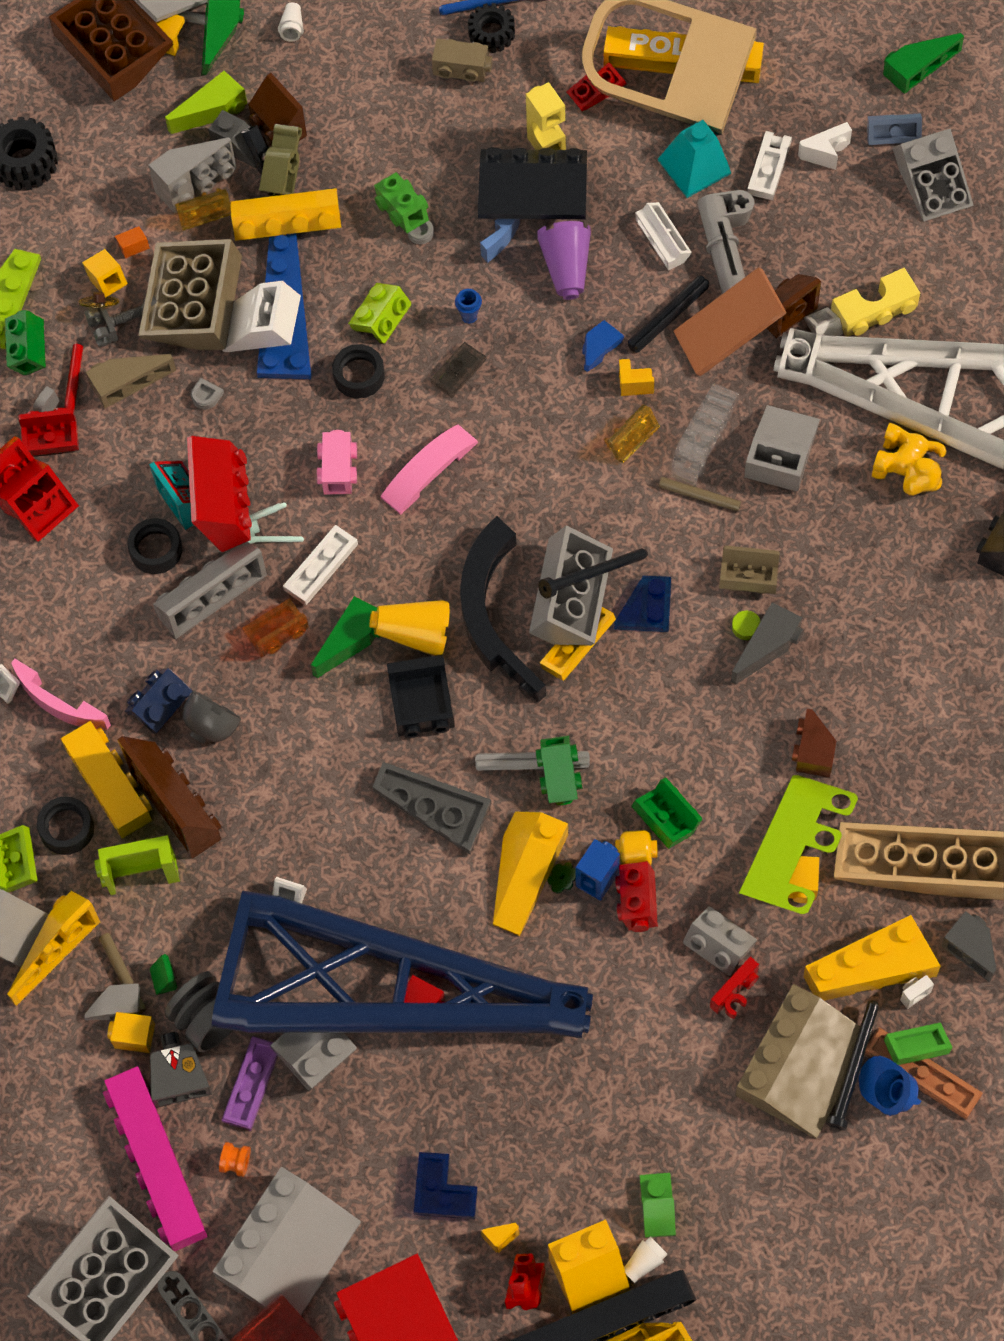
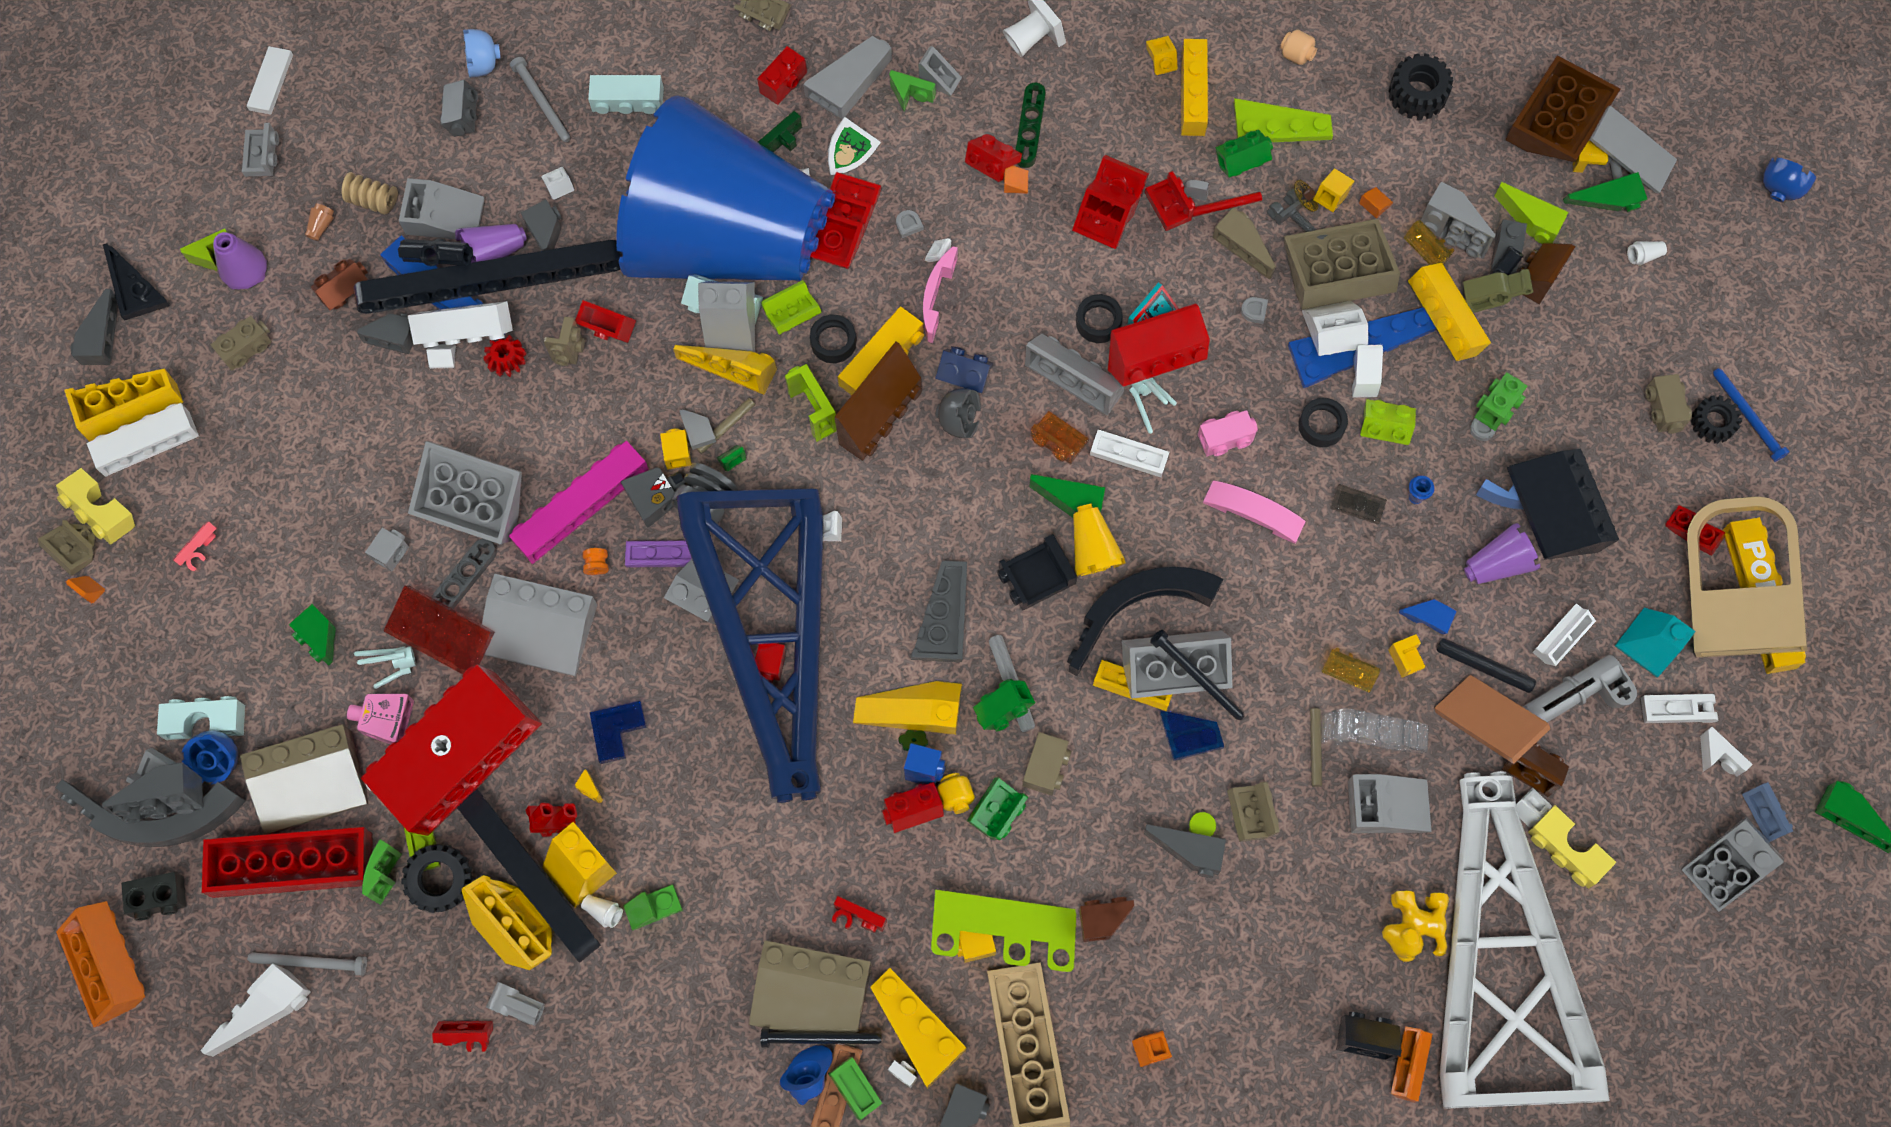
camera: 70 degrees right, 5 degrees up
light yellow arch [526,82,566,150] -> none
light grey bracket [683,906,757,976] -> none
none -> dark tan brick [1022,732,1072,796]
none -> orange slope [1132,1031,1172,1067]
none -> white slope [1352,345,1383,398]

